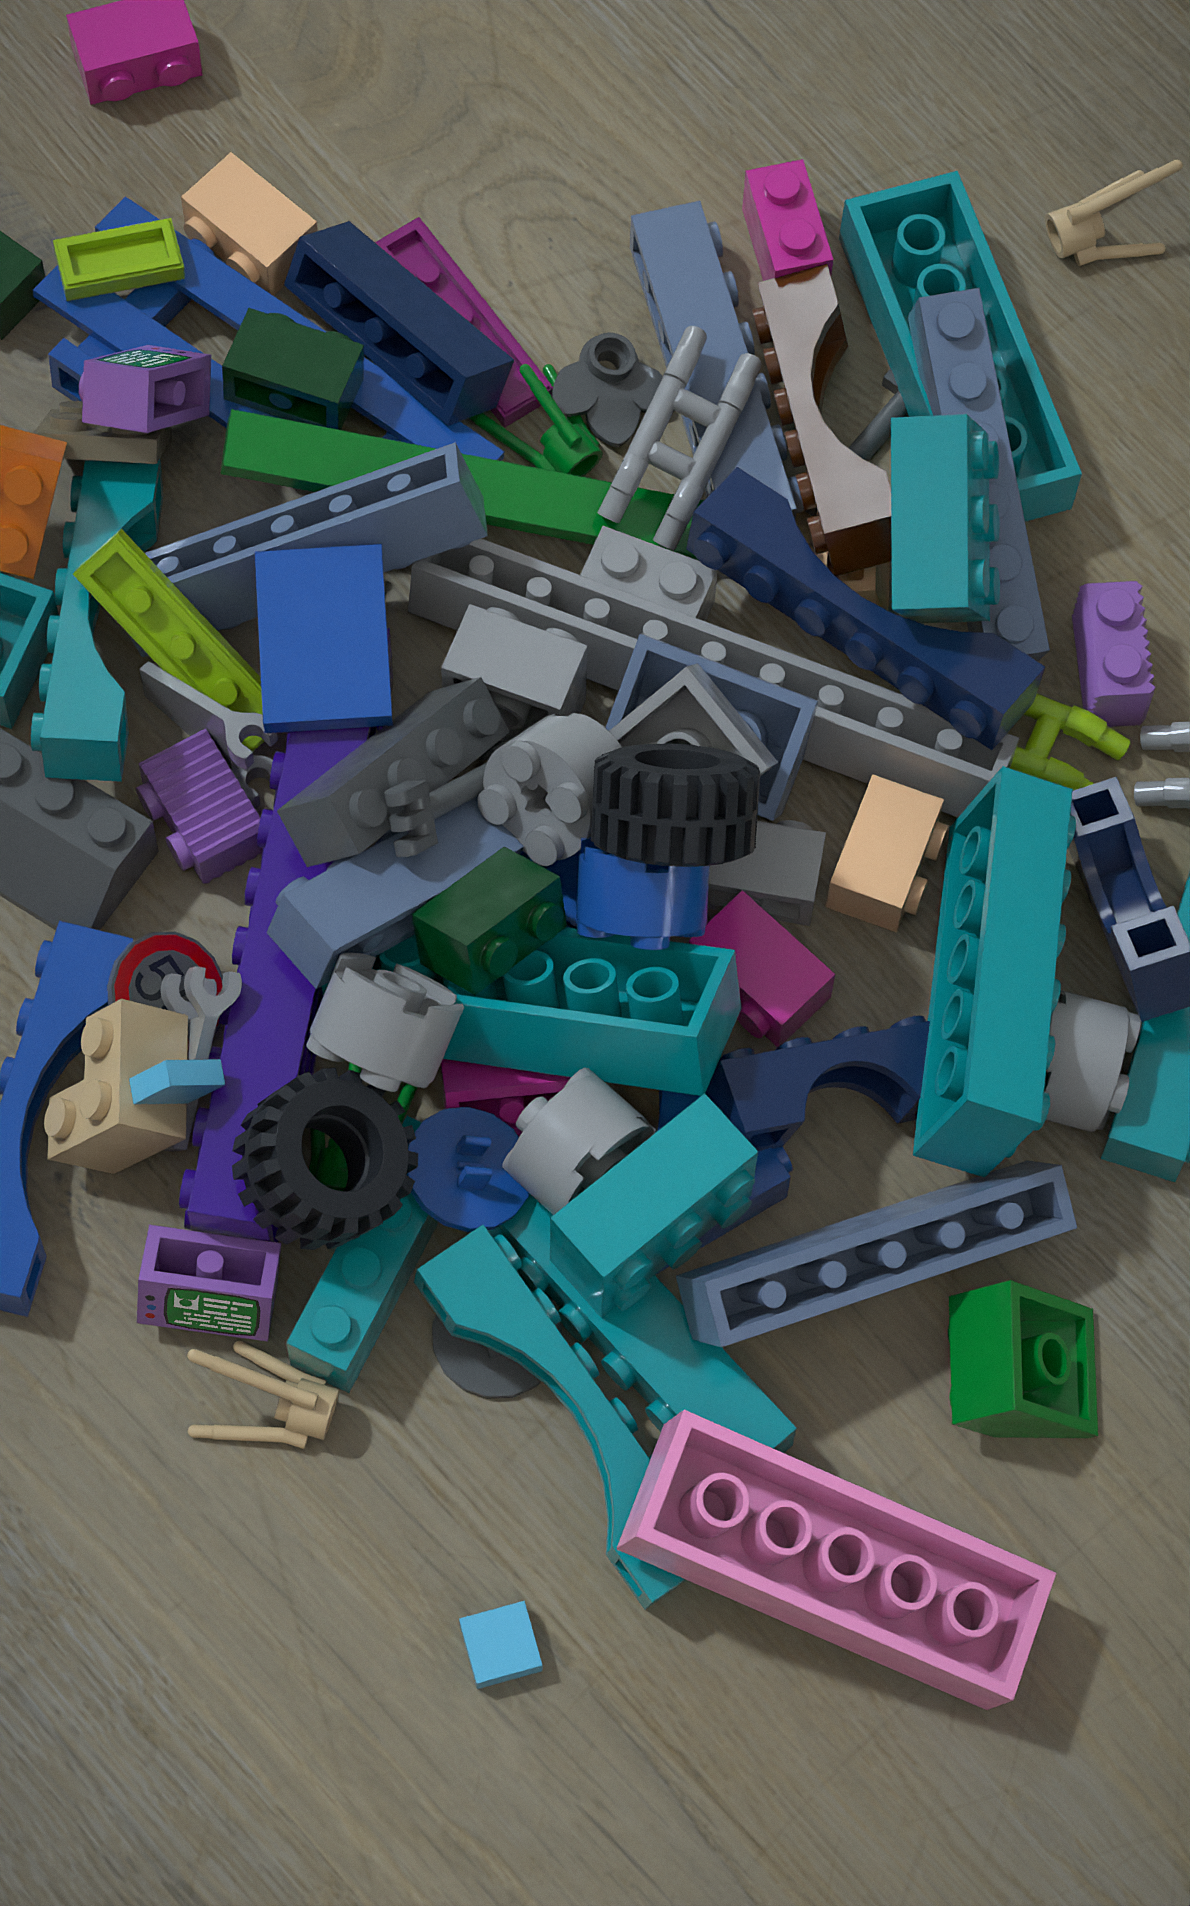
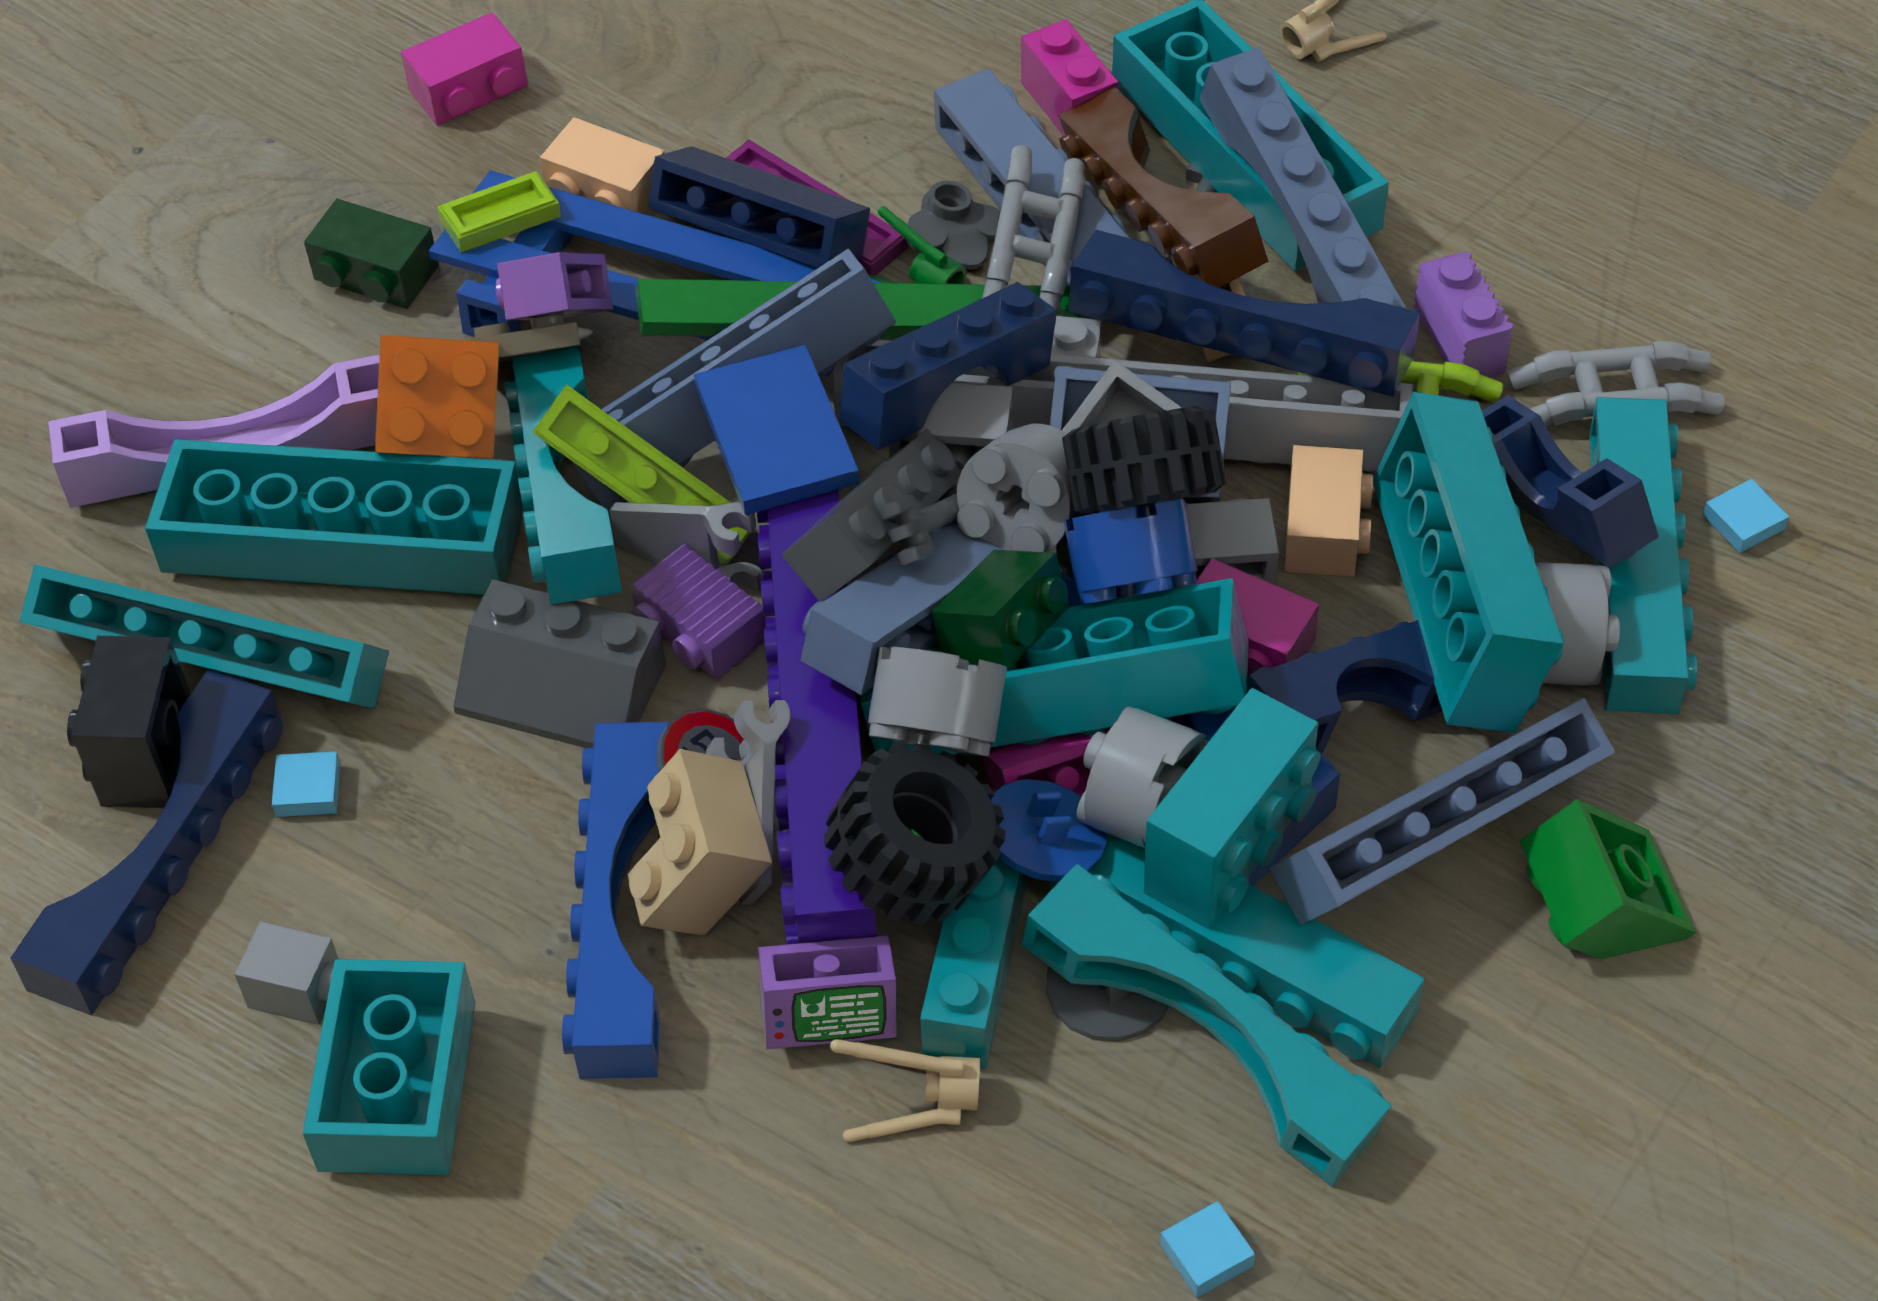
camera: 10 degrees left, 15 degrees down
medium azure tile [129,1059,225,1104] -> none
dark green brick [222,308,364,430] -> none
bright pink brick [617,1410,1056,1710] -> none
teal brick [891,414,1000,623] -> none
none -> dark blue arch [839,282,1057,450]

